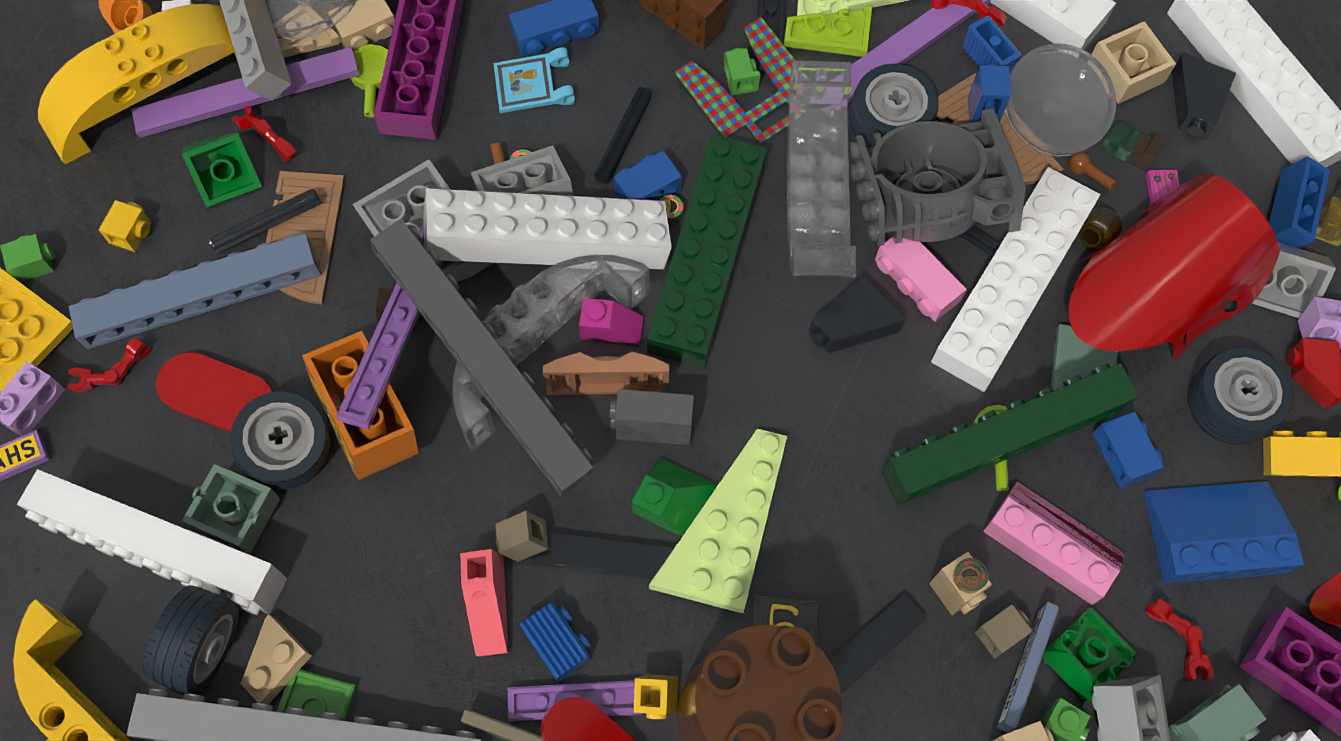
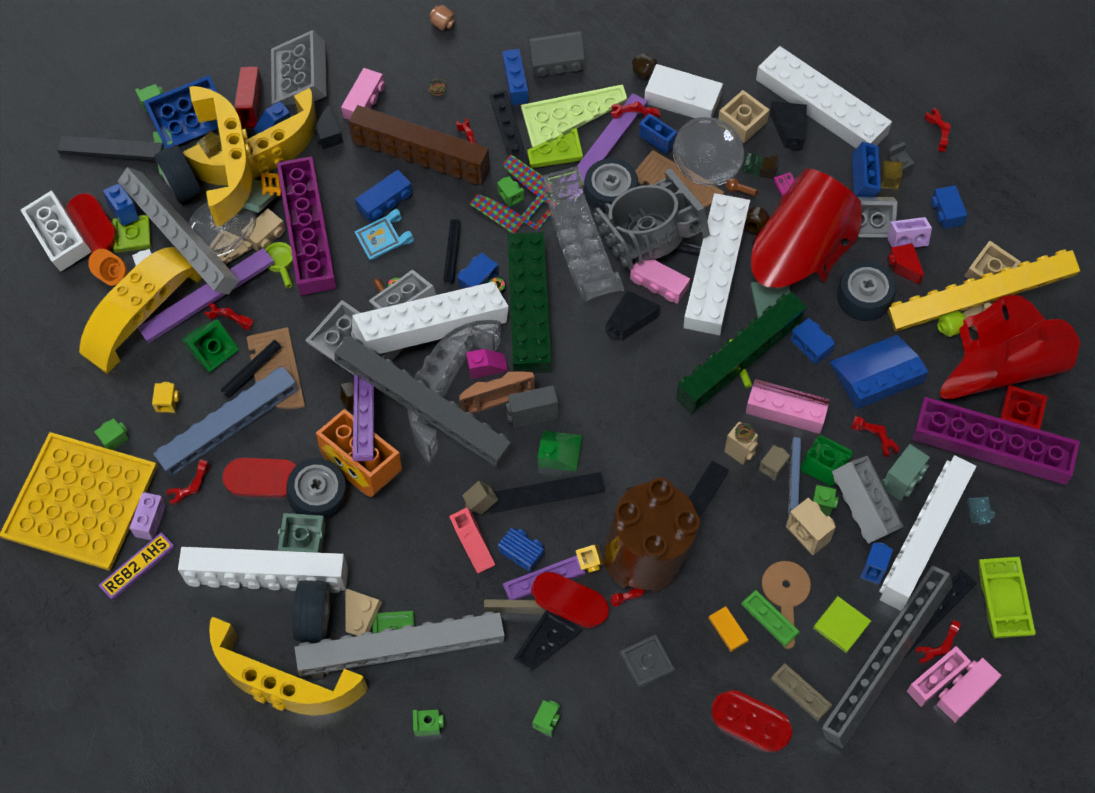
camera: 15 degrees left, 5 degrees down
yellowish green wing [649,429,787,613] -> none
blue brick [968,64,1011,123] -> none

